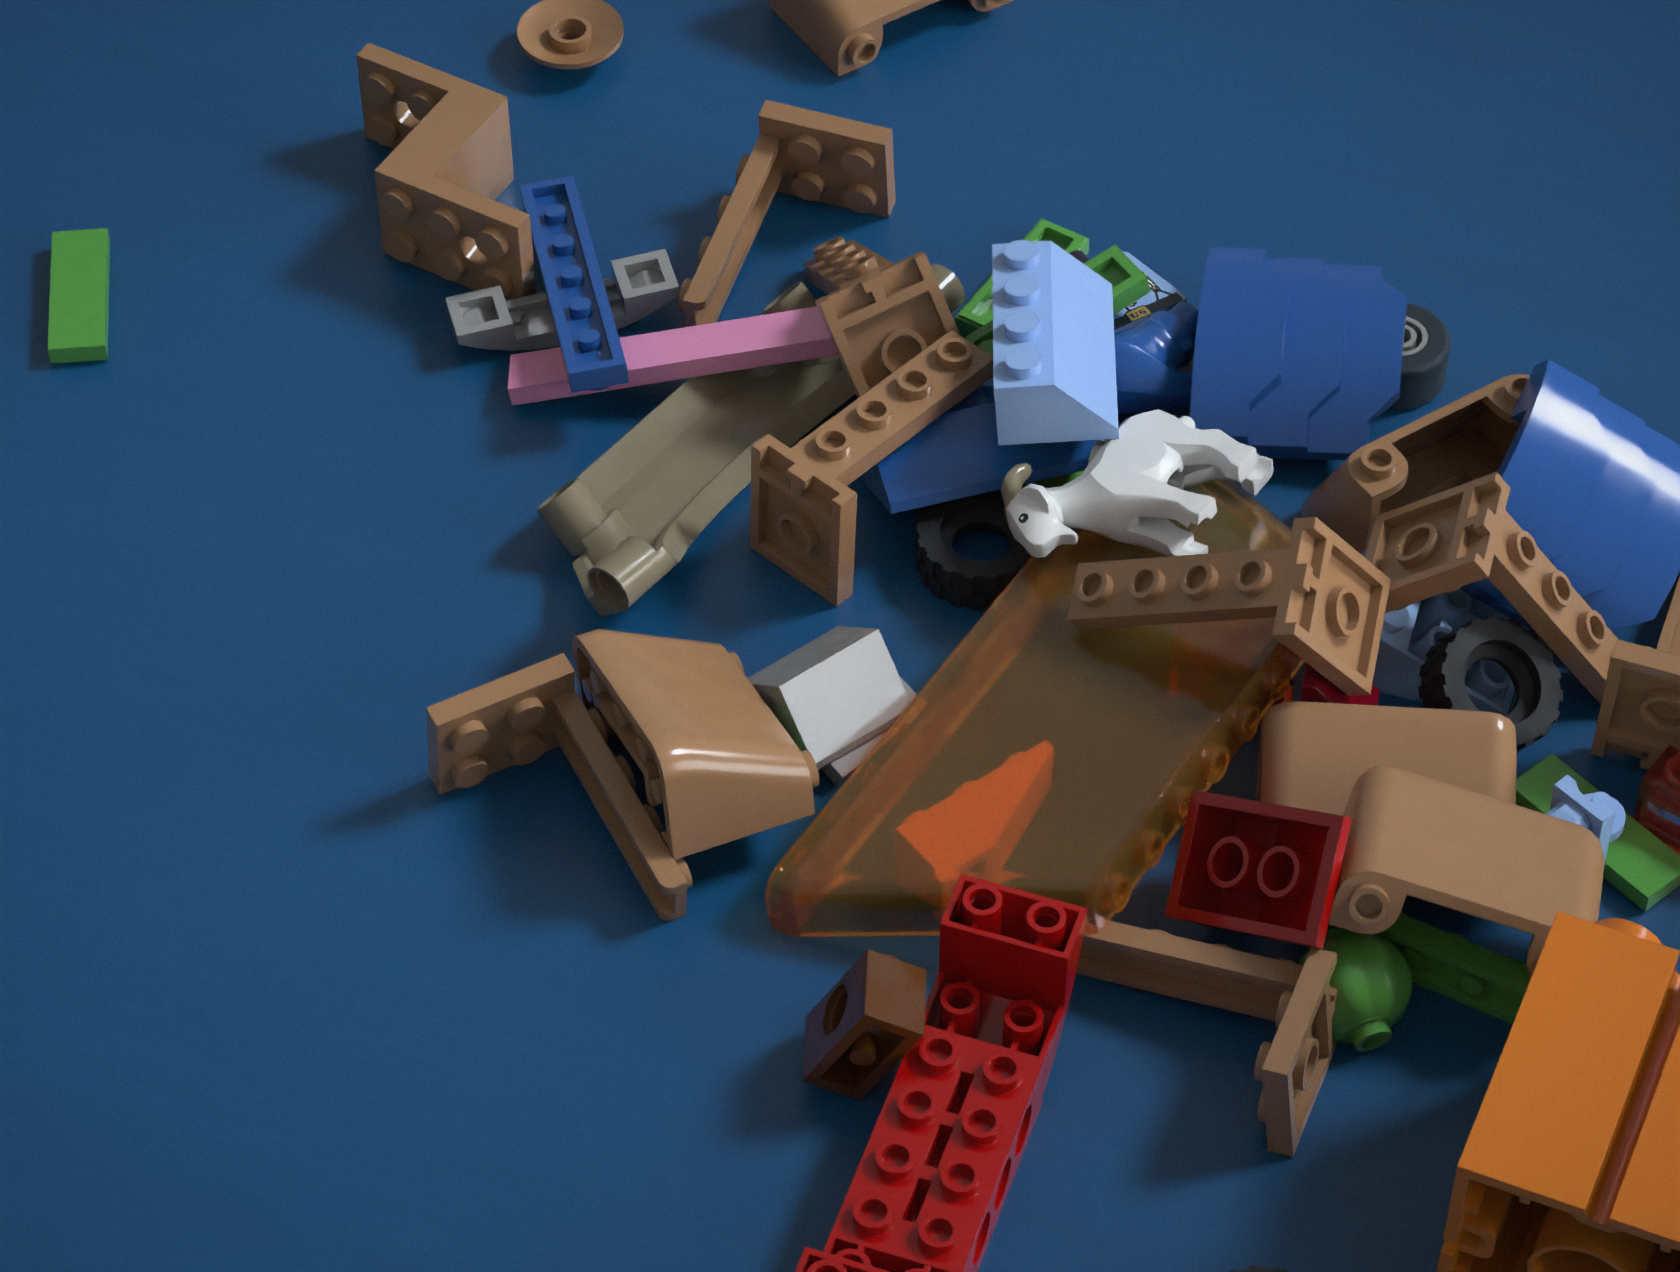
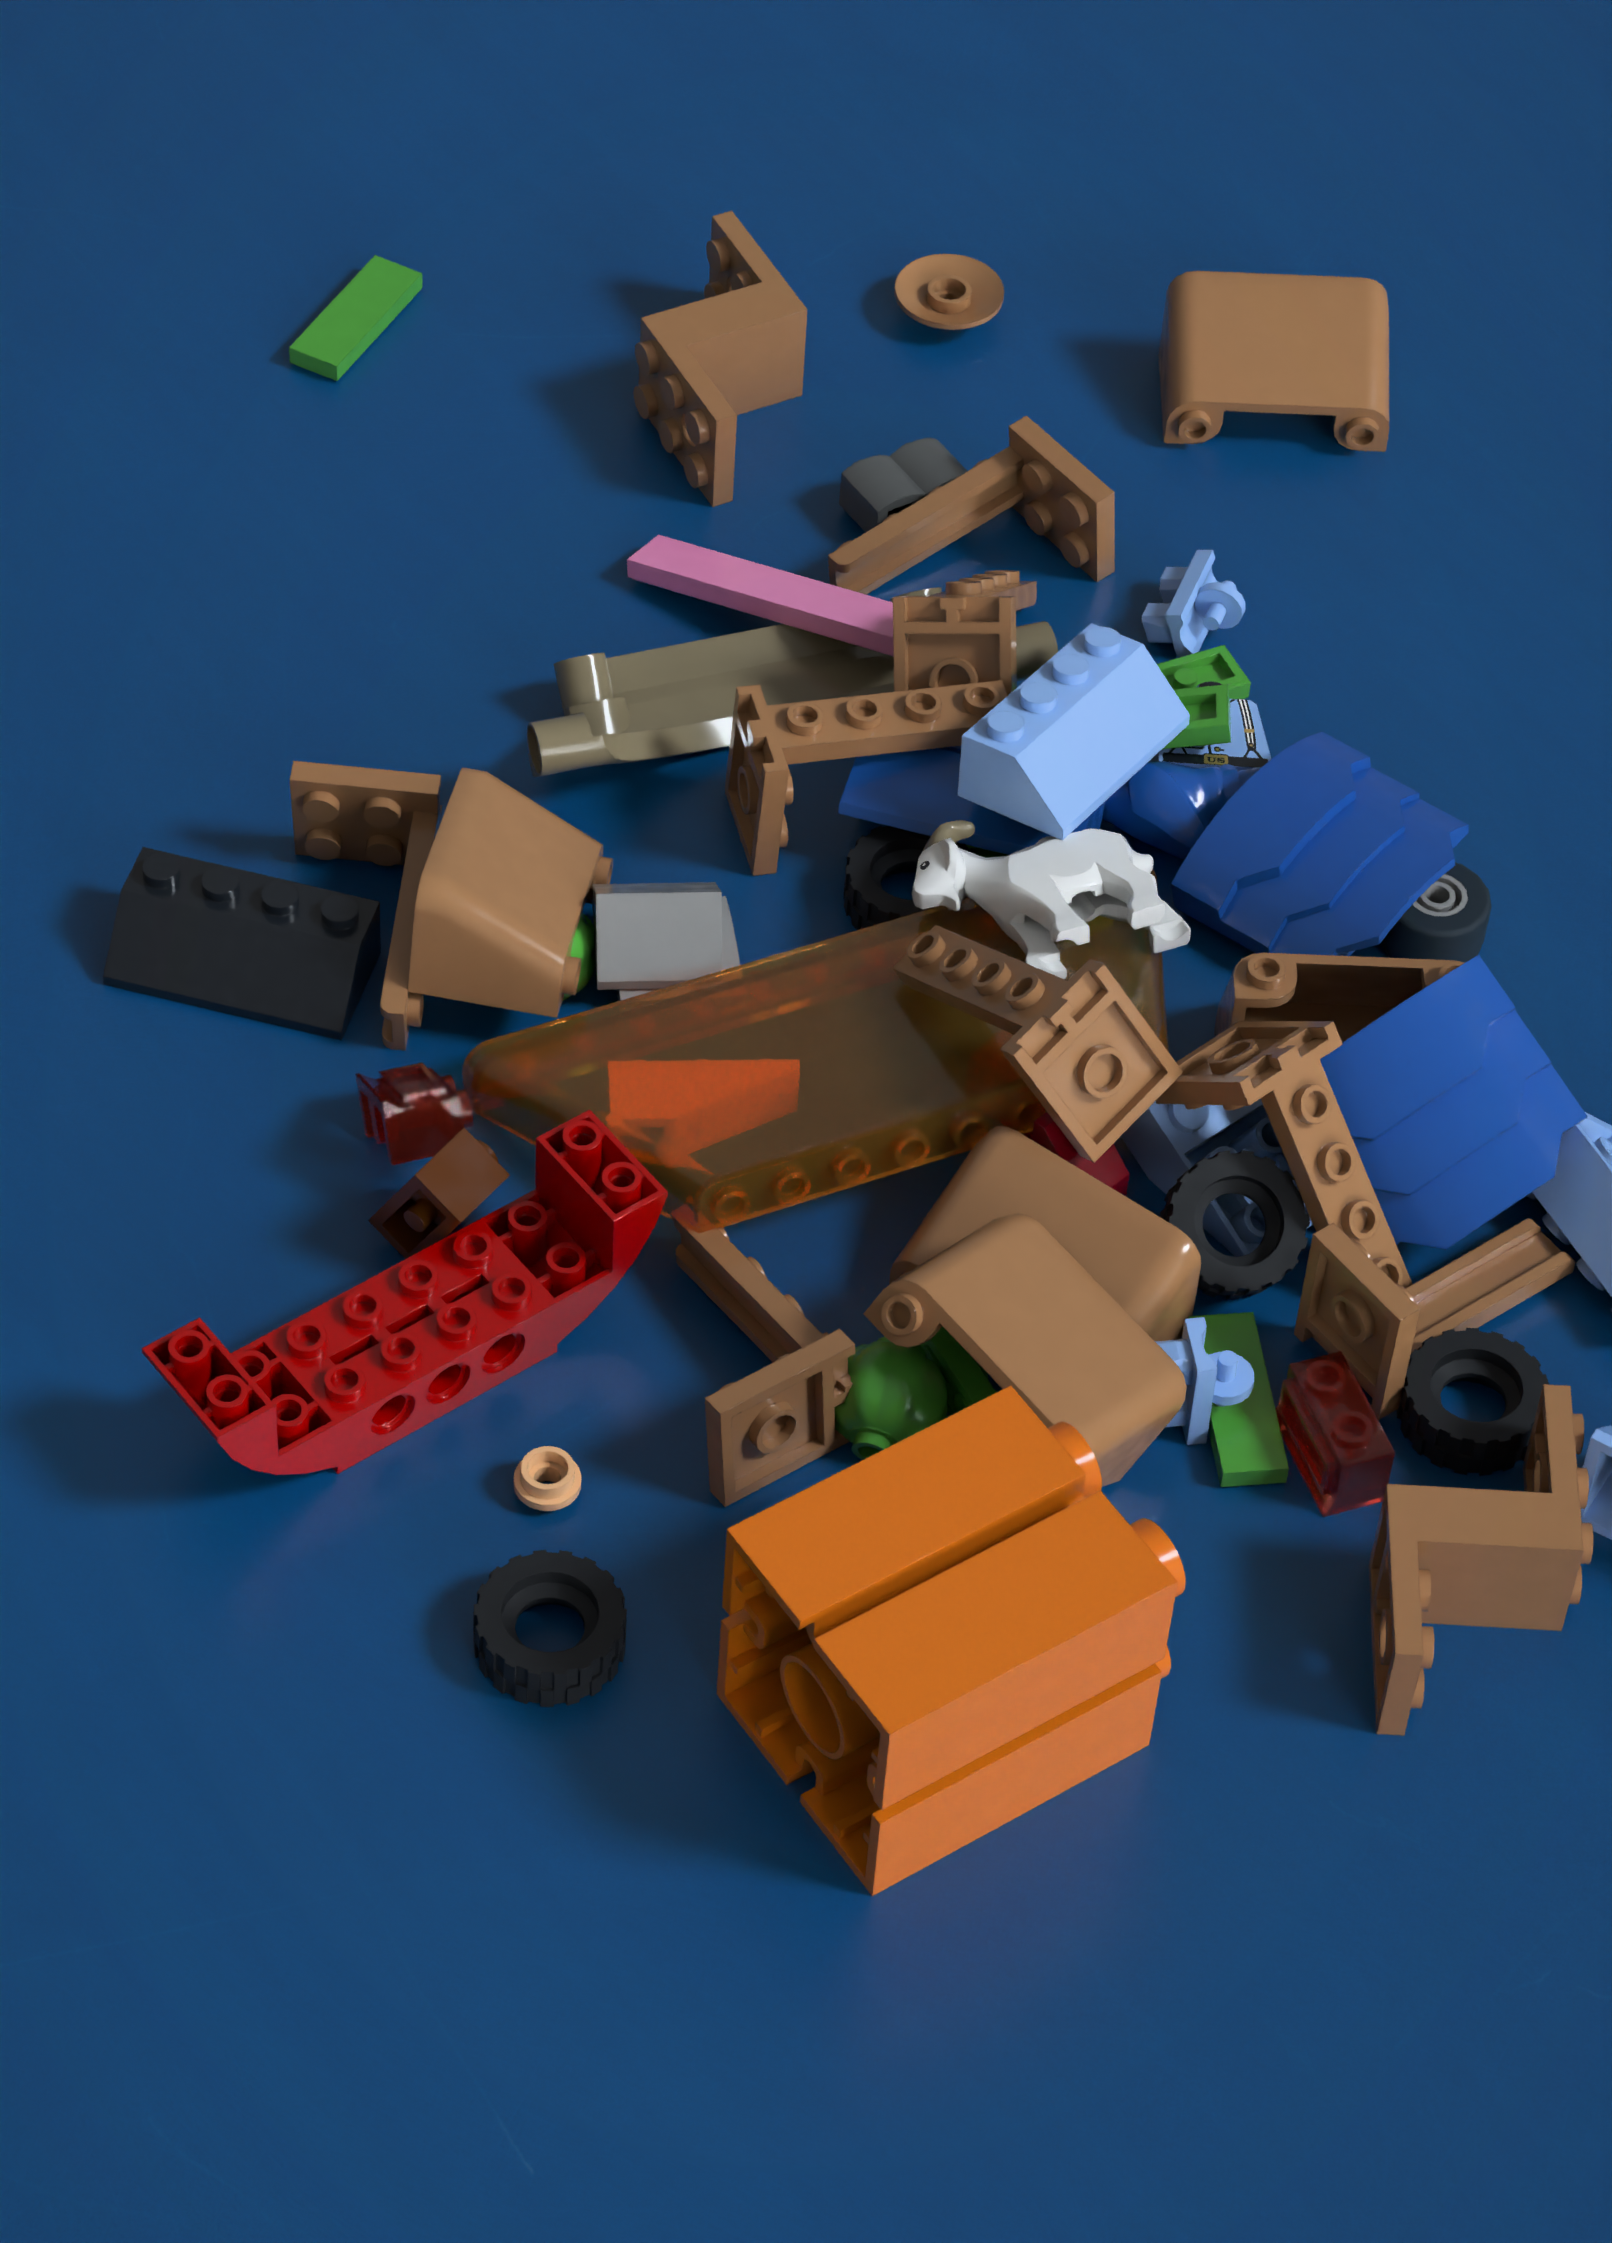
camera: 30 degrees right, 0 degrees up
light grey slope [445,249,680,351] -> none
blue plate [519,176,629,393] -> none
red slope [1164,790,1352,949] -> none
none -> black slope [103,847,381,1041]
none -> clear red window [355,1062,473,1165]
none -> light nougat plate [514,1446,582,1511]
none -> dark grey brick [839,438,967,533]
none -> light blue hips [1142,550,1246,658]

